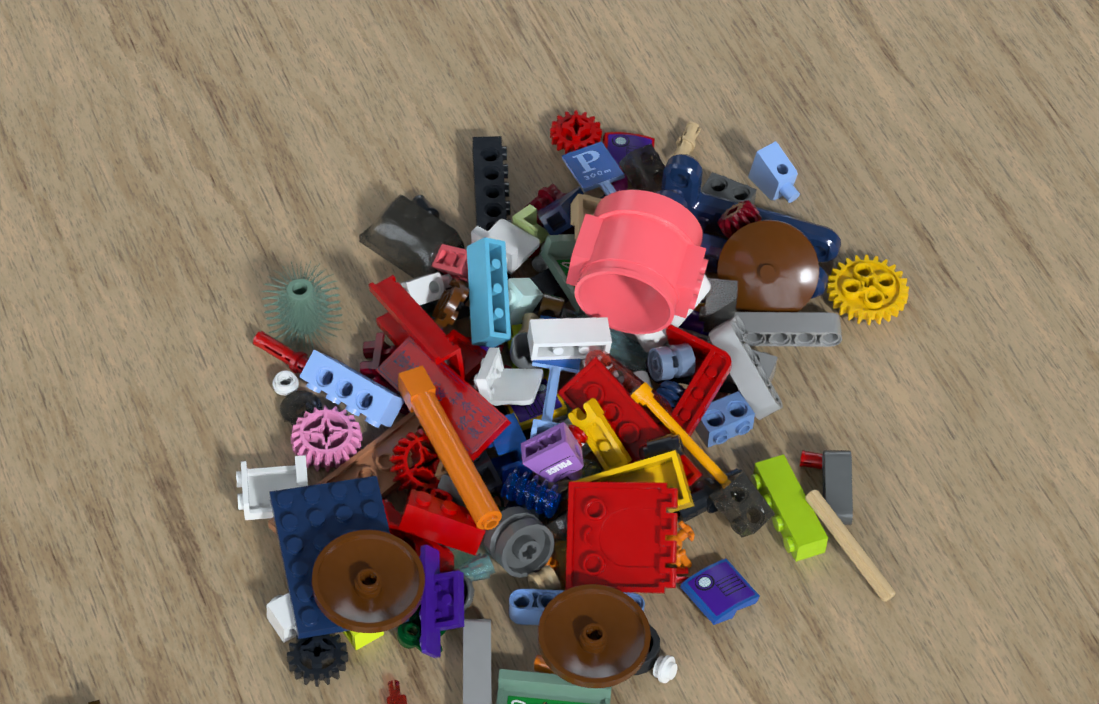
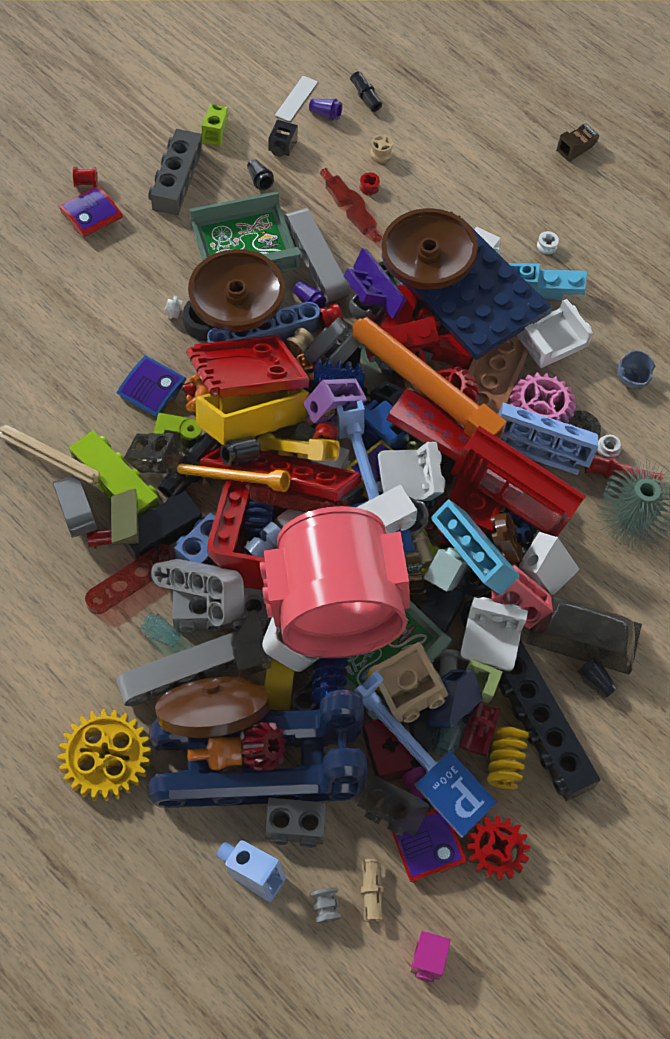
camera: 155 degrees right, 10 degrees up
none -> clear red beam [85,544,176,614]
none -> olive slope [111,489,139,545]
none -> black brick [123,491,202,564]
none -> clear light blue cone [140,612,182,648]
none -> lime leg [153,413,202,448]
none -> dark purple cone [293,281,327,308]
none -> light grey bush [309,888,342,923]
none -> red wheel [319,303,344,330]
none -> dark pink brick [410,931,451,982]
none -> yellow piece [486,727,529,790]
none -> medium azure slope [508,263,587,300]
none -> white bush [537,231,559,255]
none -> sand blue hair [617,350,655,389]

